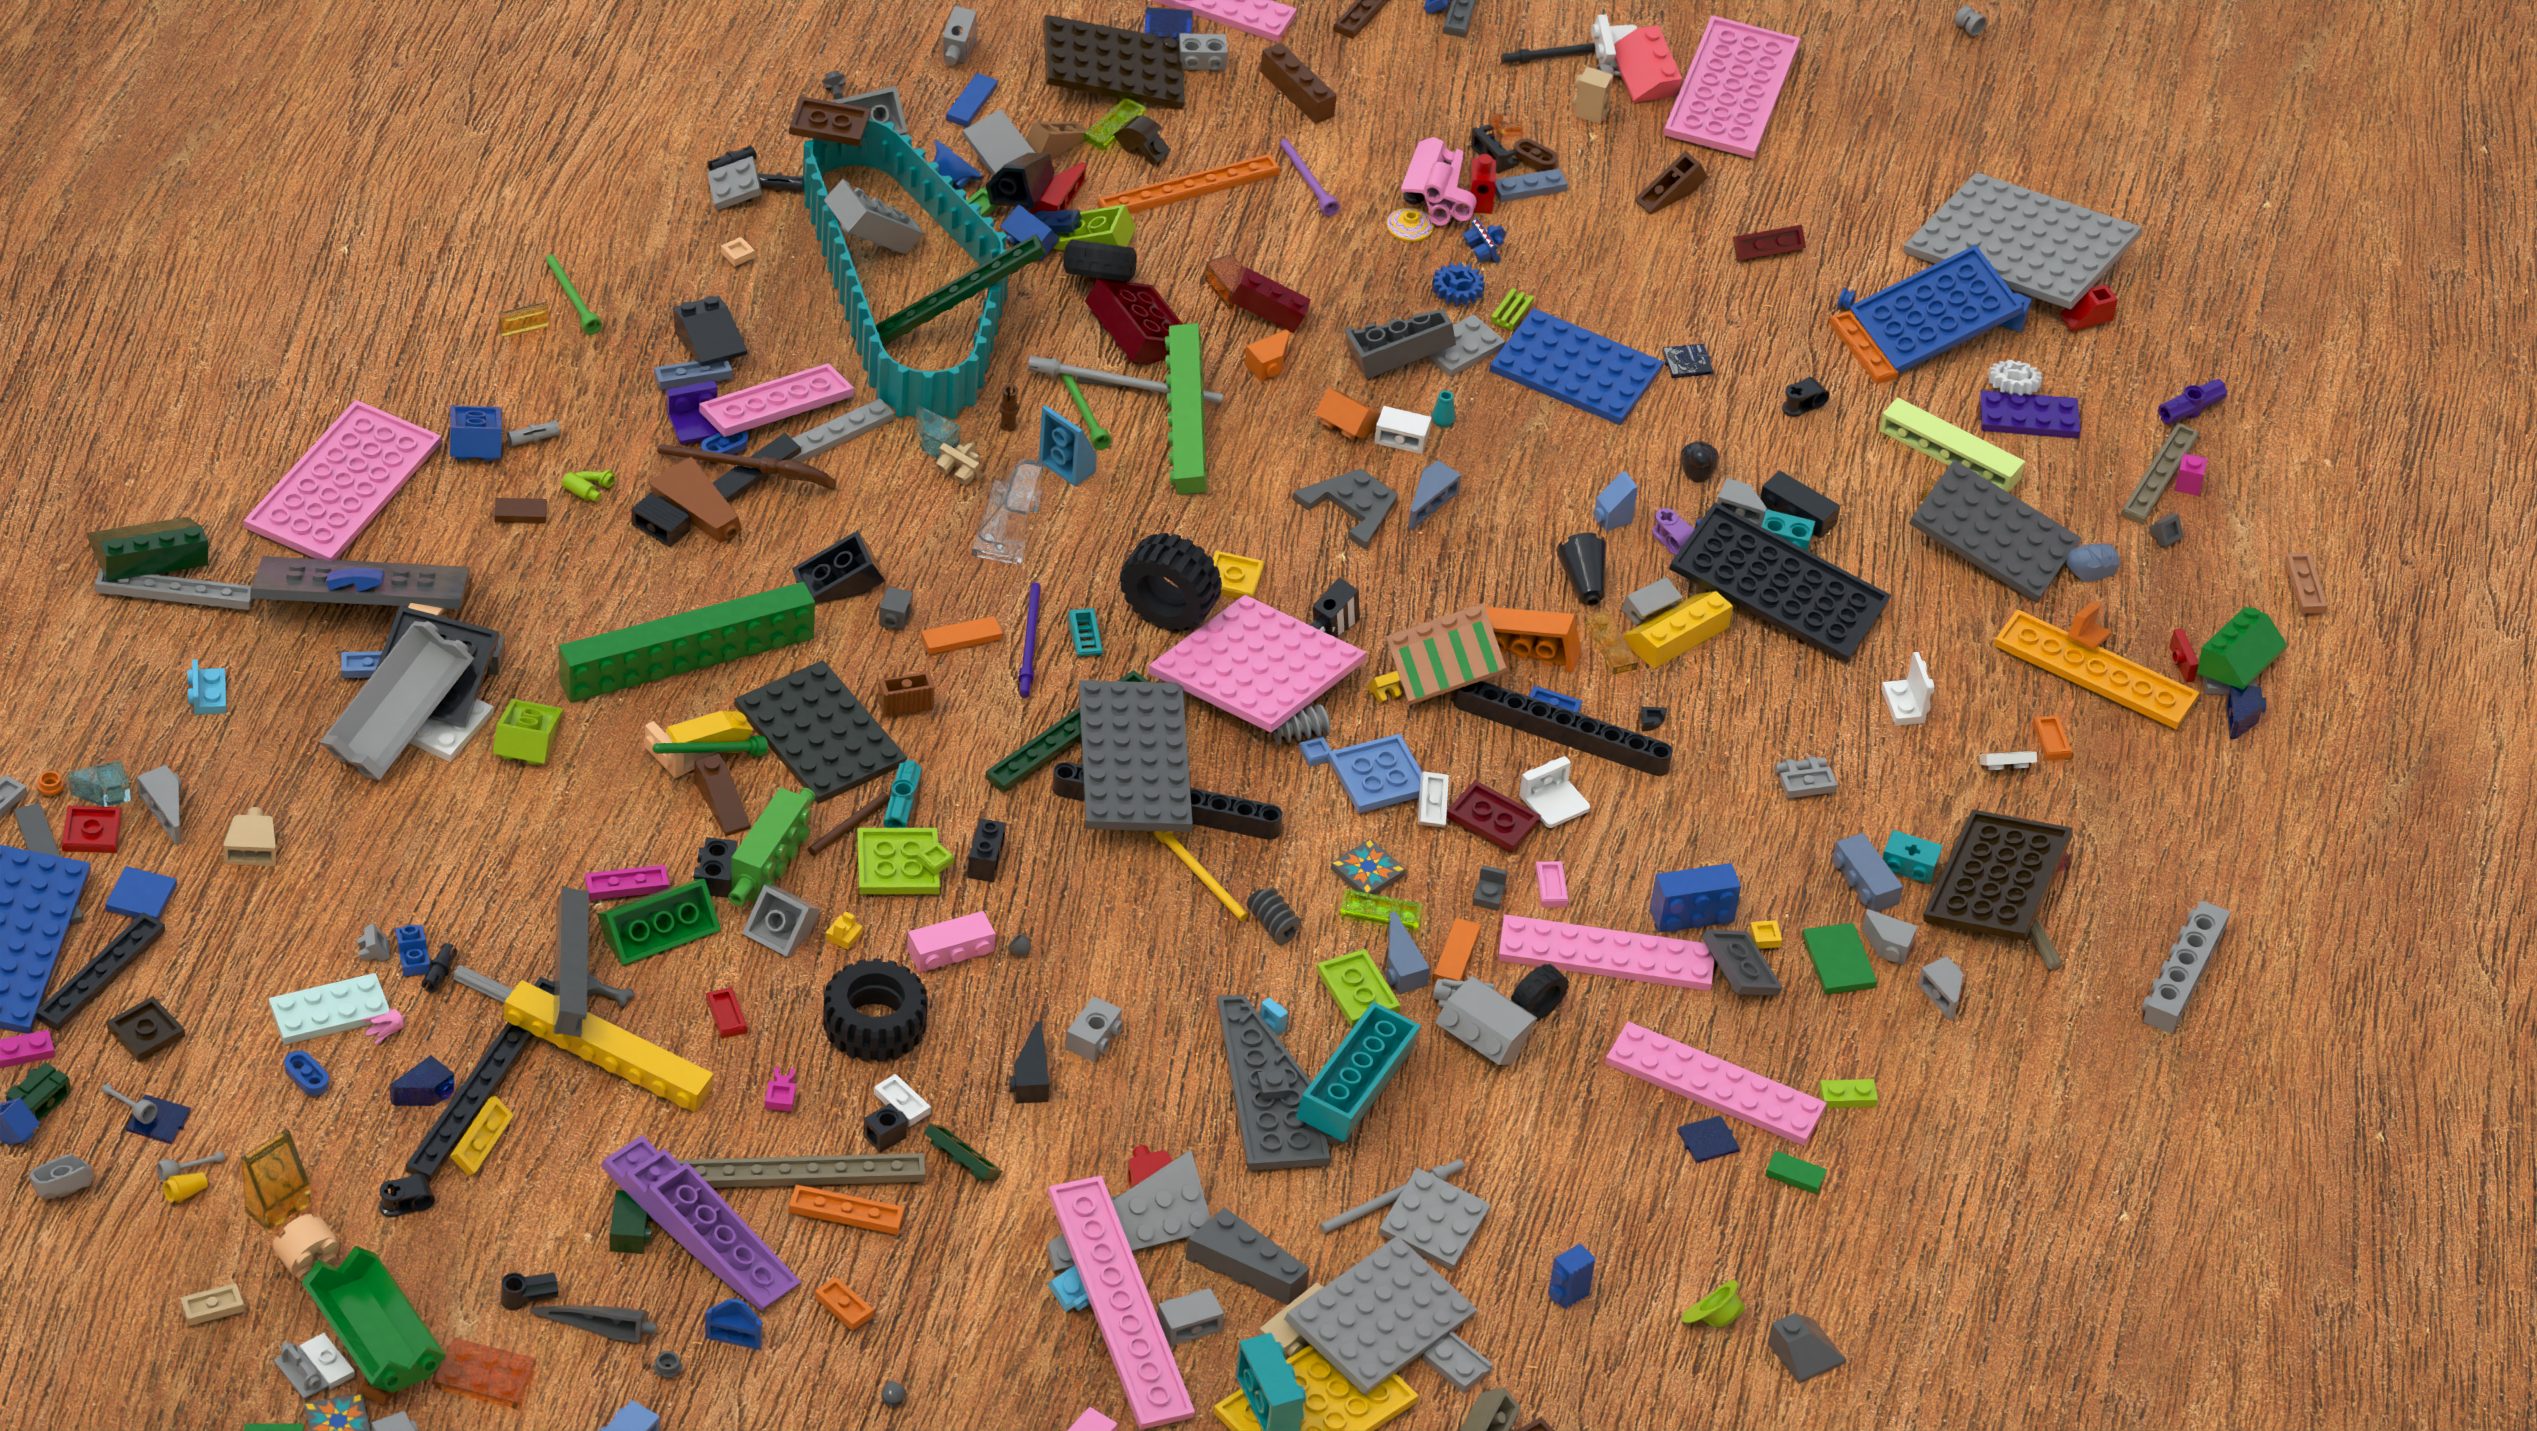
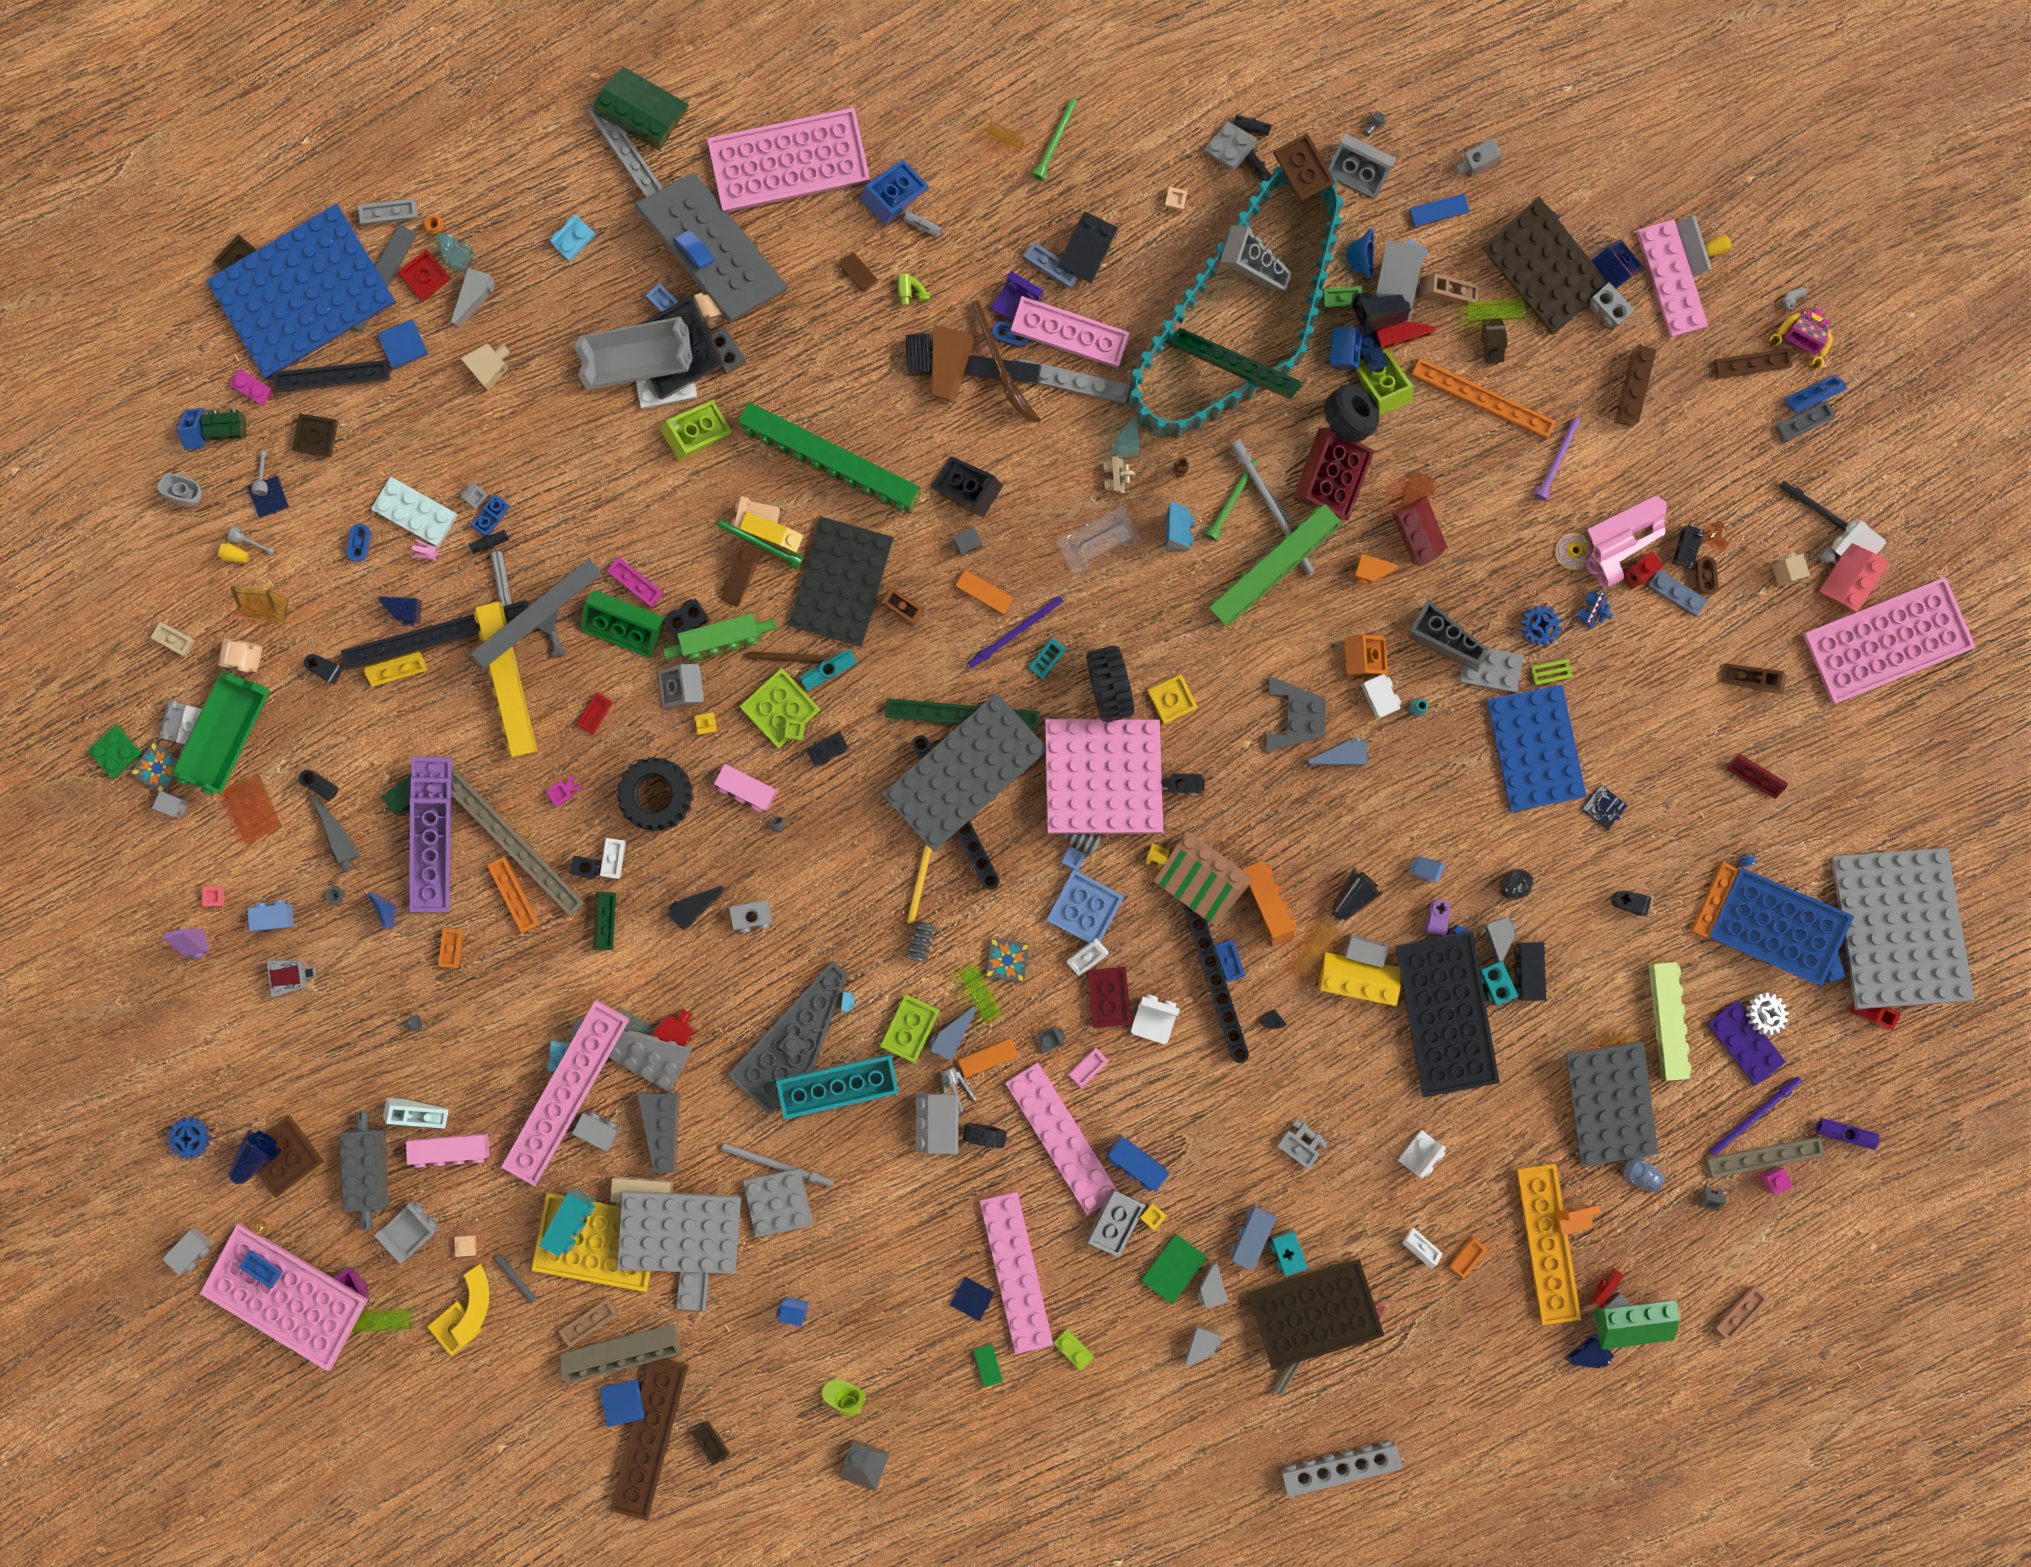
camera: 55 degrees right, 40 degrees up
none -> dark purple bar [1709,1076,1802,1156]

